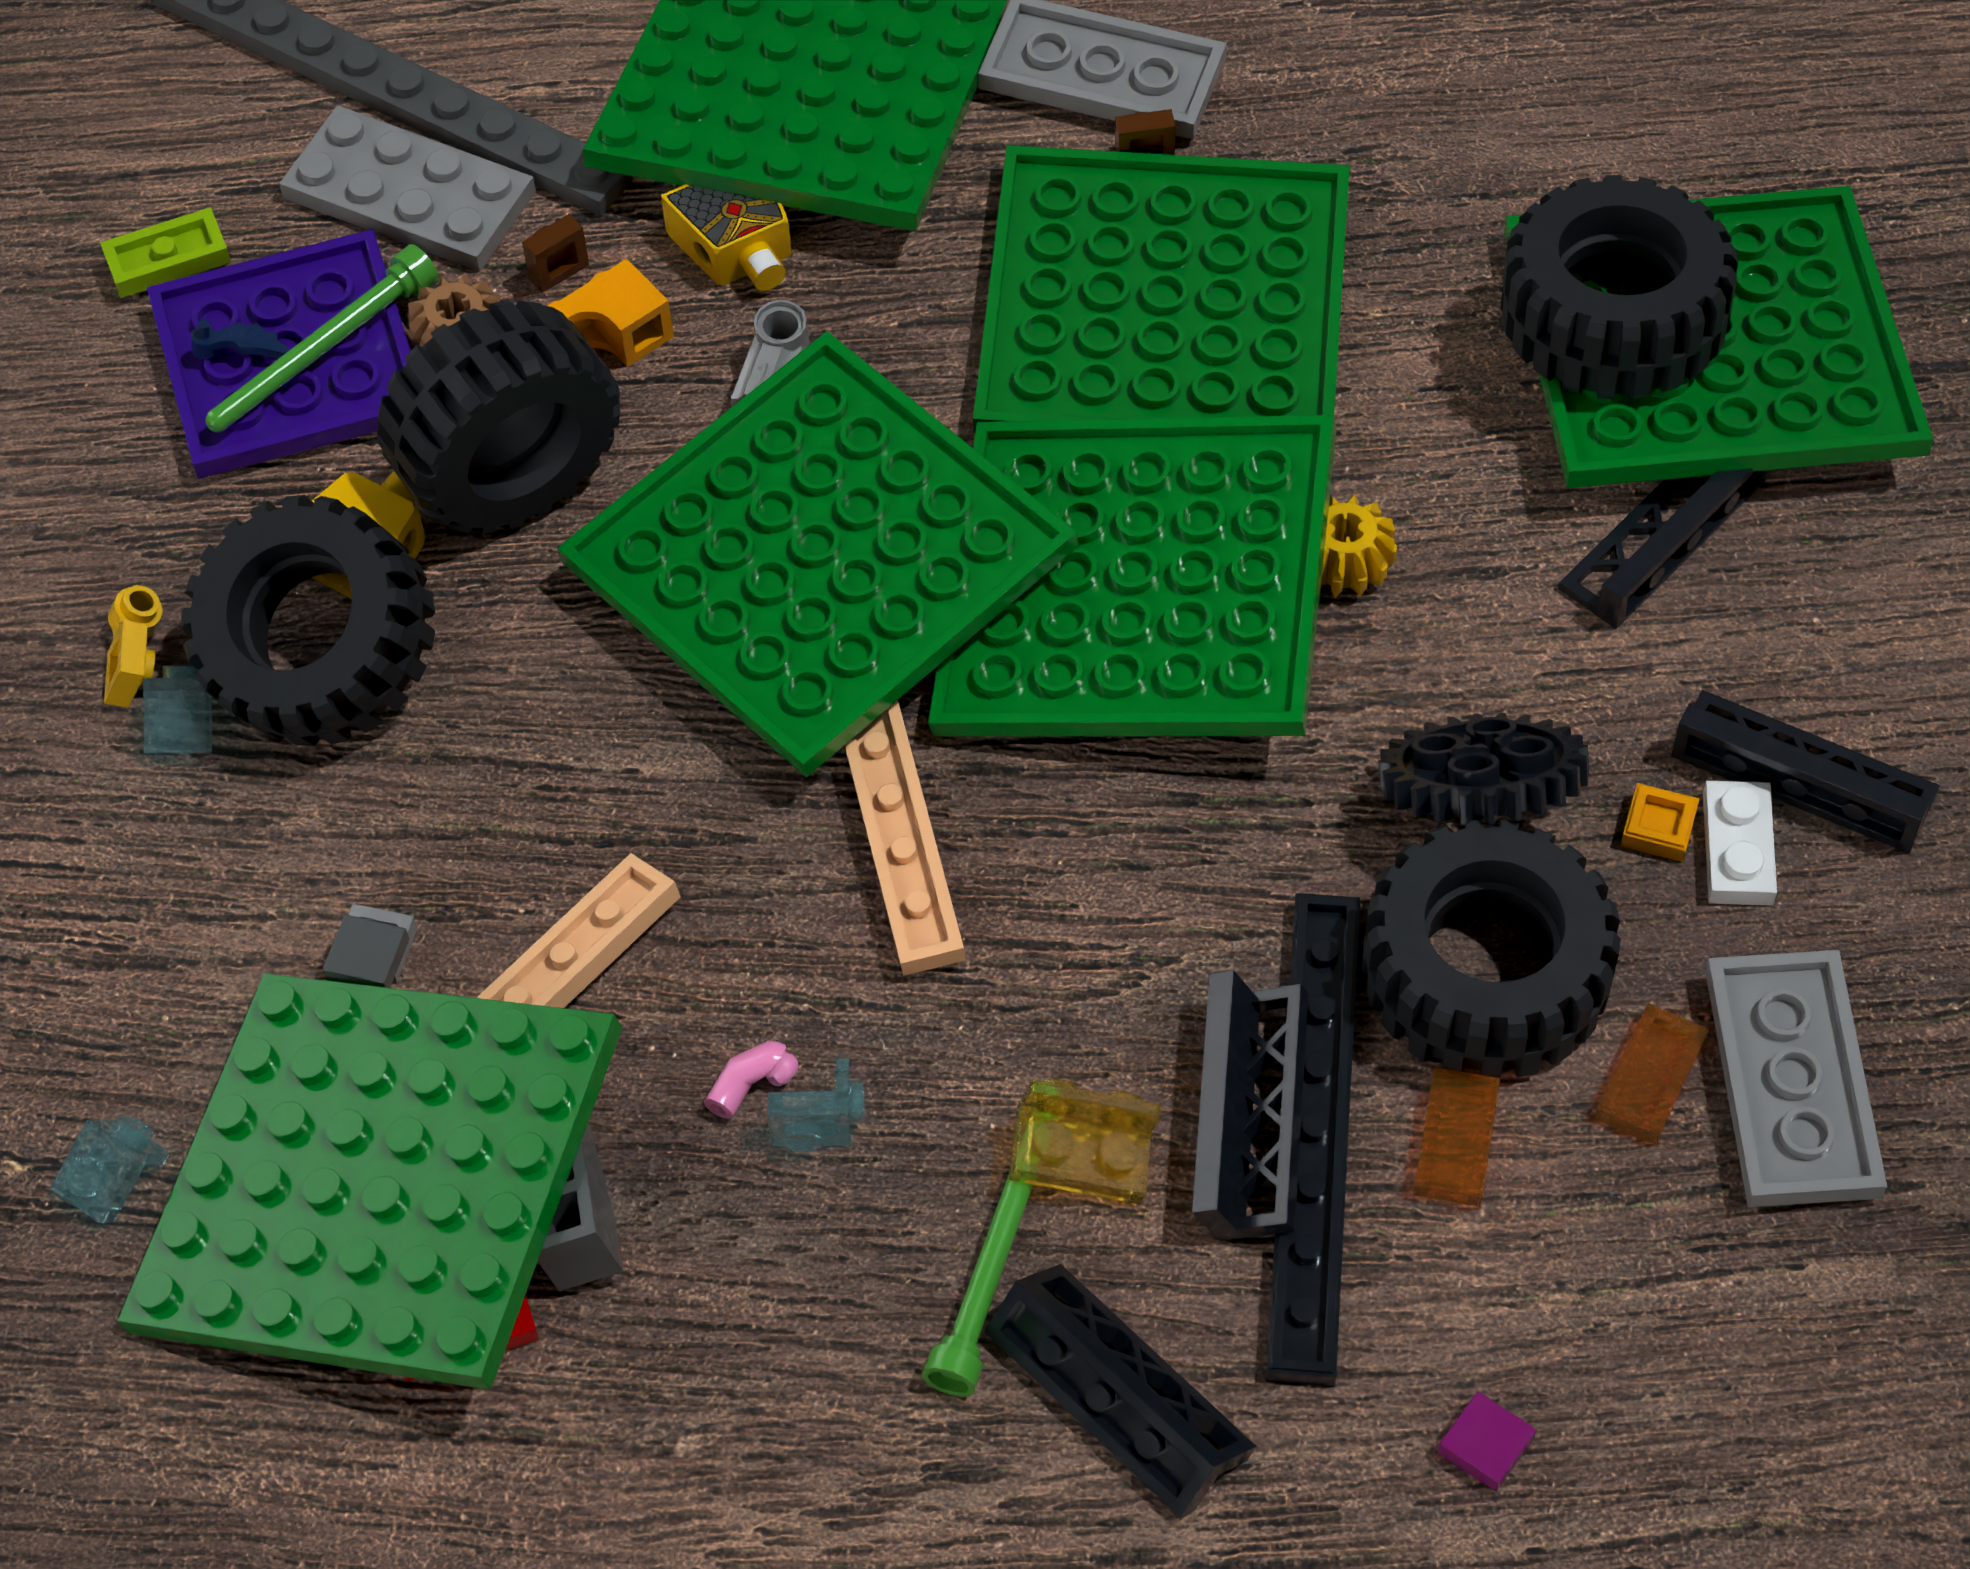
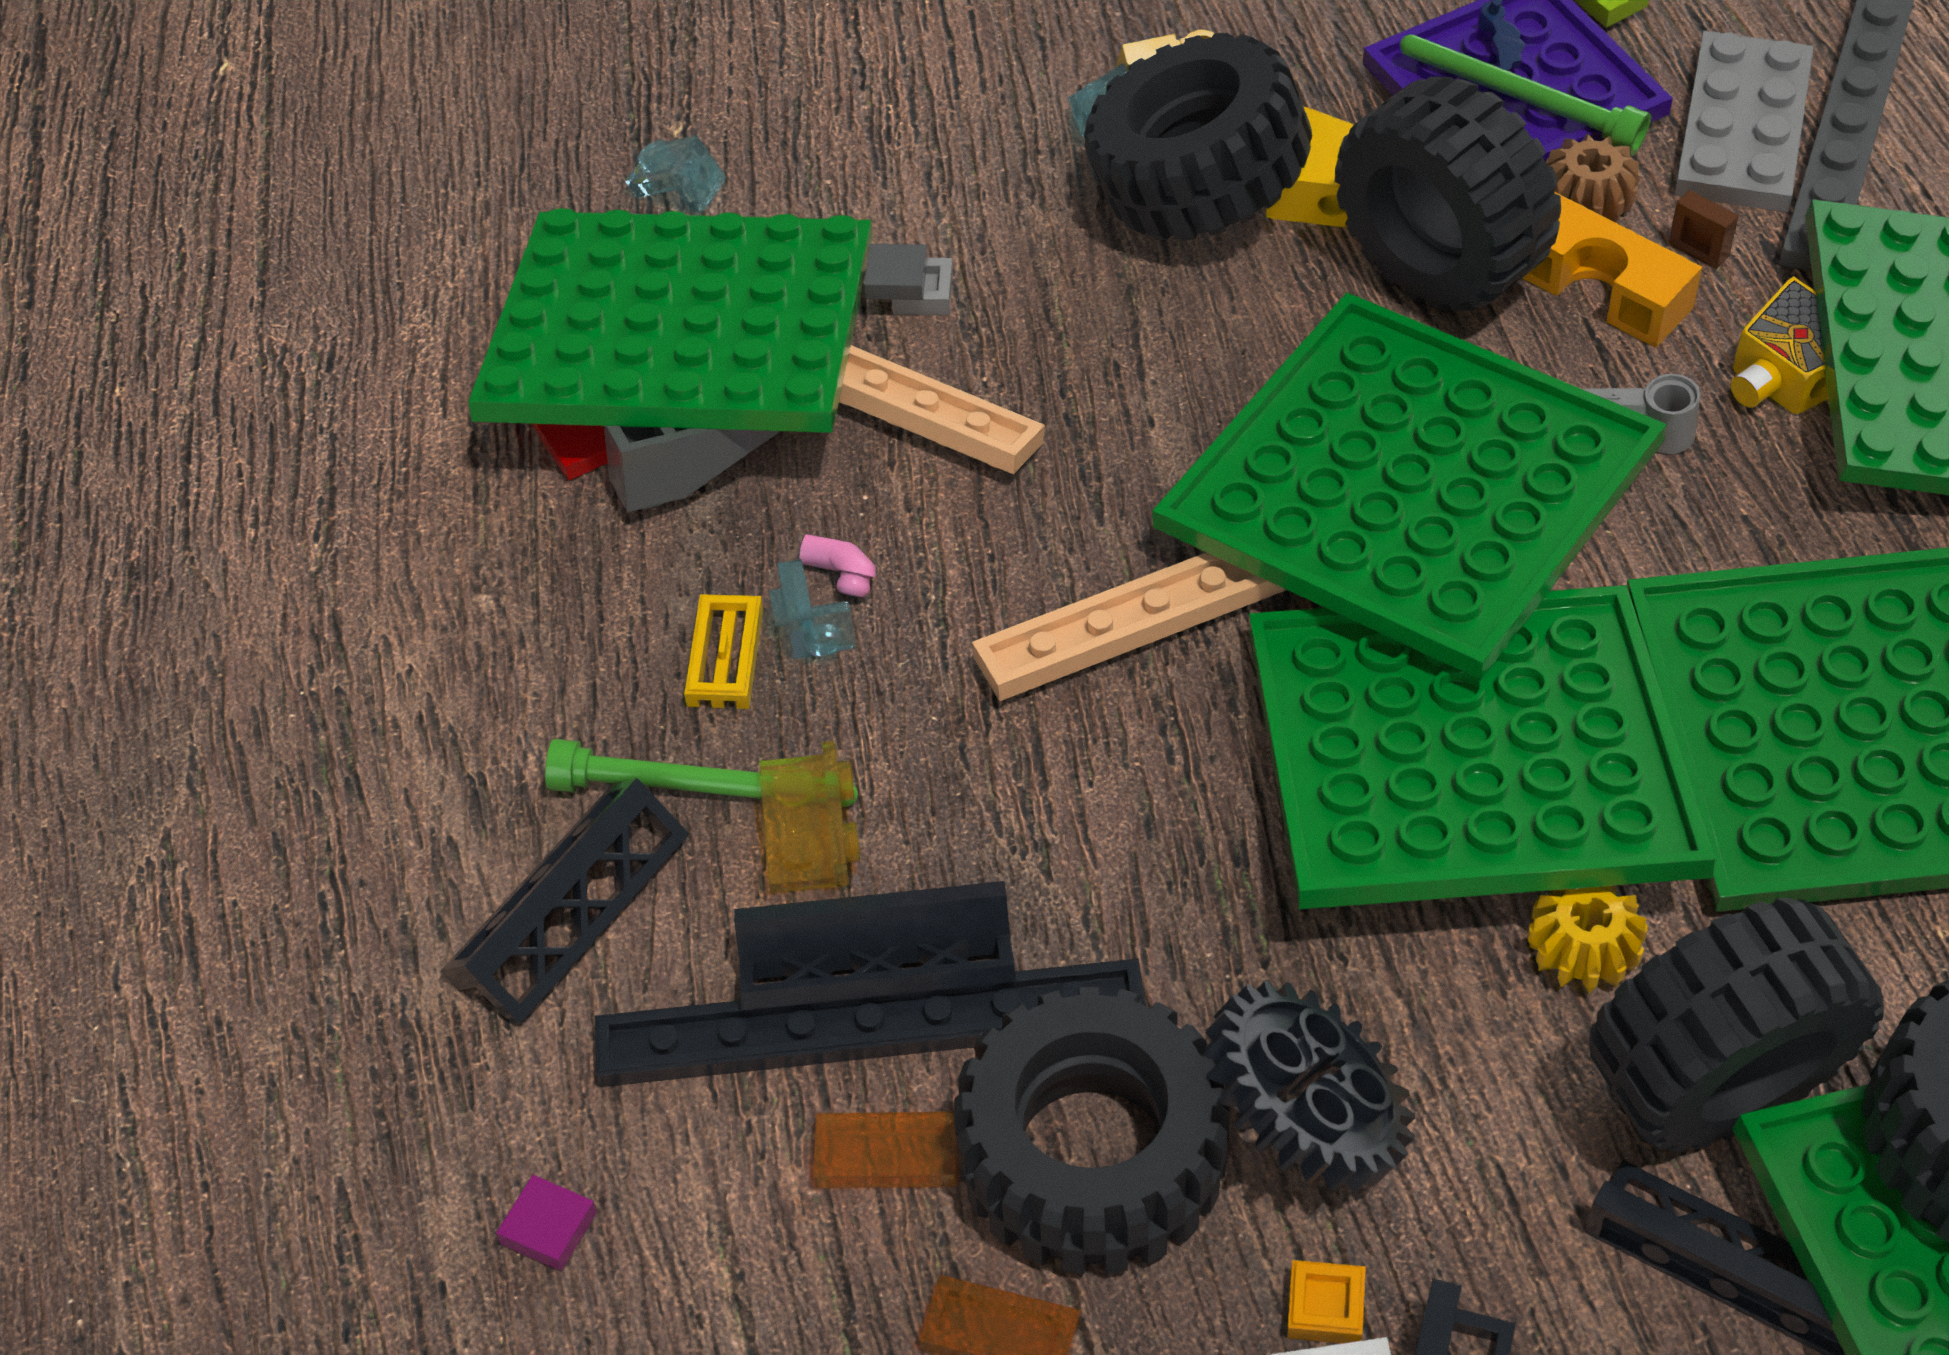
camera: 80 degrees right, 5 degrees down
none -> yellow tile [684,594,763,709]
none -> black tyre [1589,898,1884,1152]

